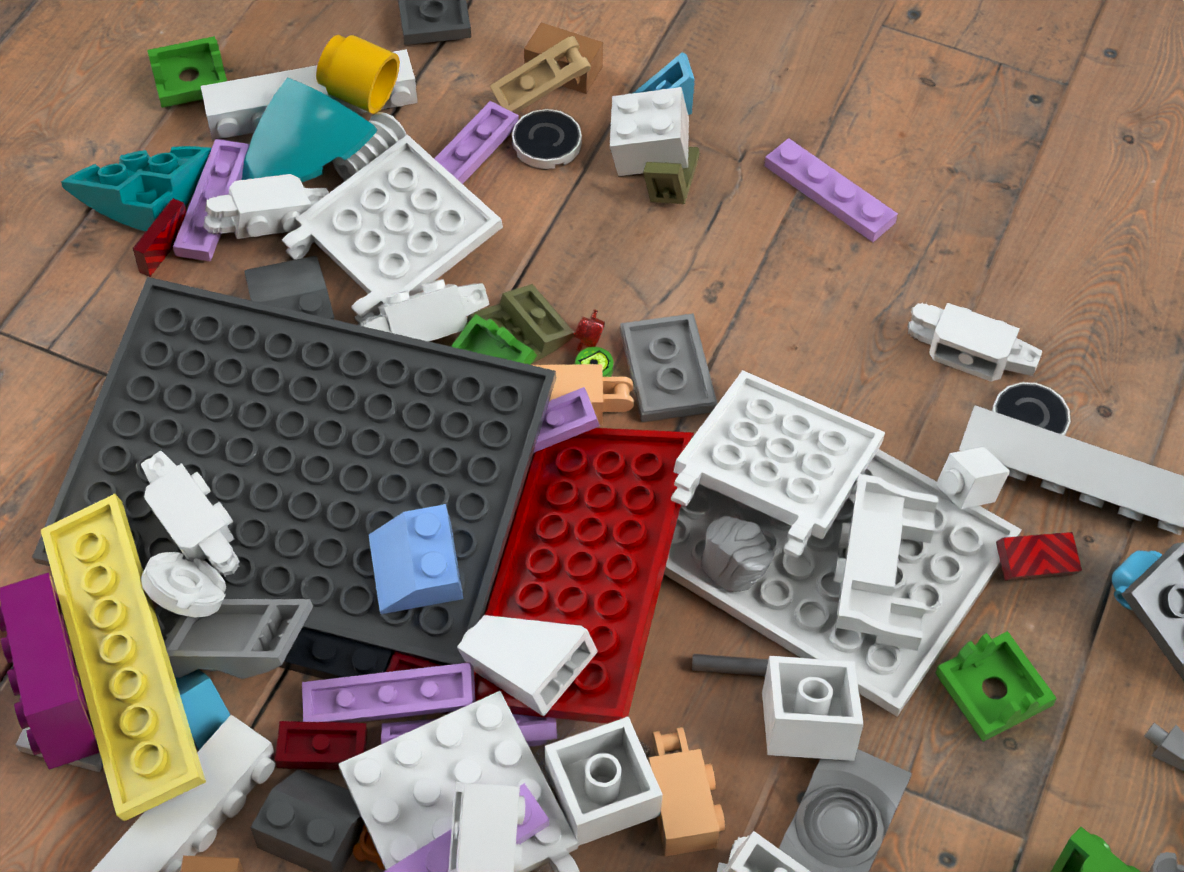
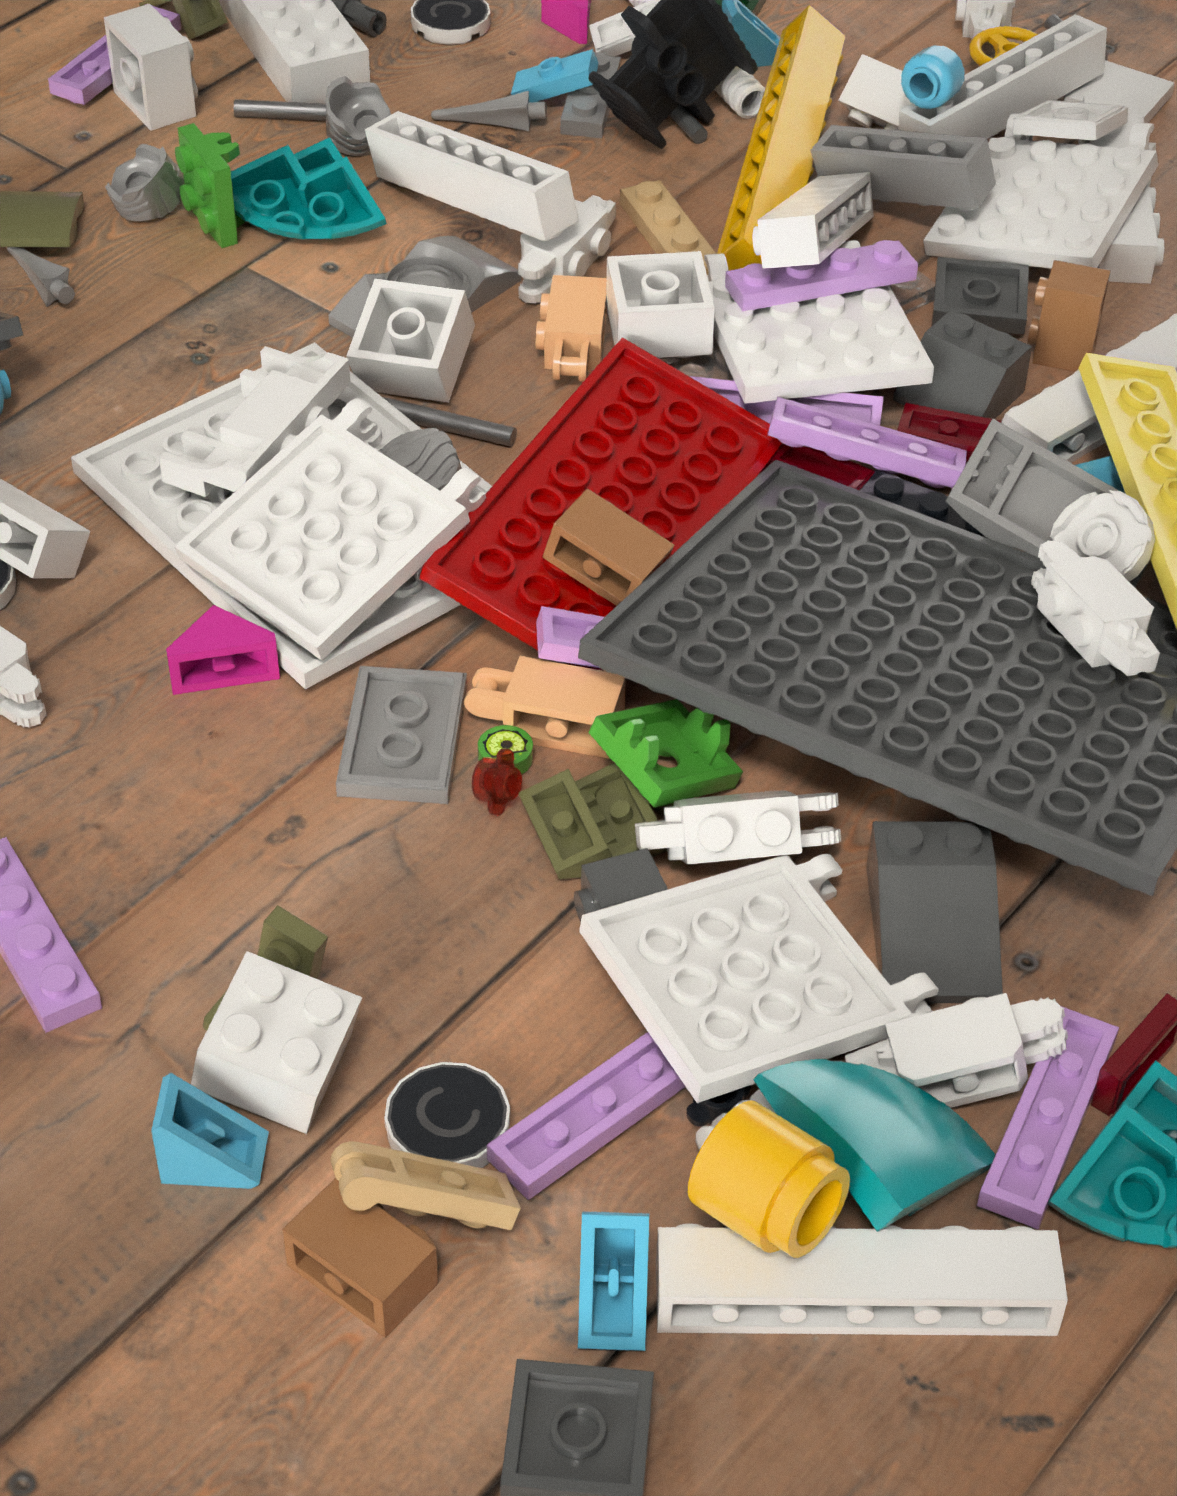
camera: 165 degrees left, 10 degrees down
bright green piece [147,36,227,108] -> none
light blue slope [368,504,463,614] -> none
white slope [457,615,598,716] -> none
bright green piece [935,631,1057,742] -> none
white brick [936,447,1010,509] -> none
tile [996,532,1082,581] -> none
none -> dark pink slope [166,605,280,695]
none -> medium nougat brick [542,489,674,606]
none -> dark grey brick [574,848,668,922]
none -> medium azure slope [578,1211,649,1351]

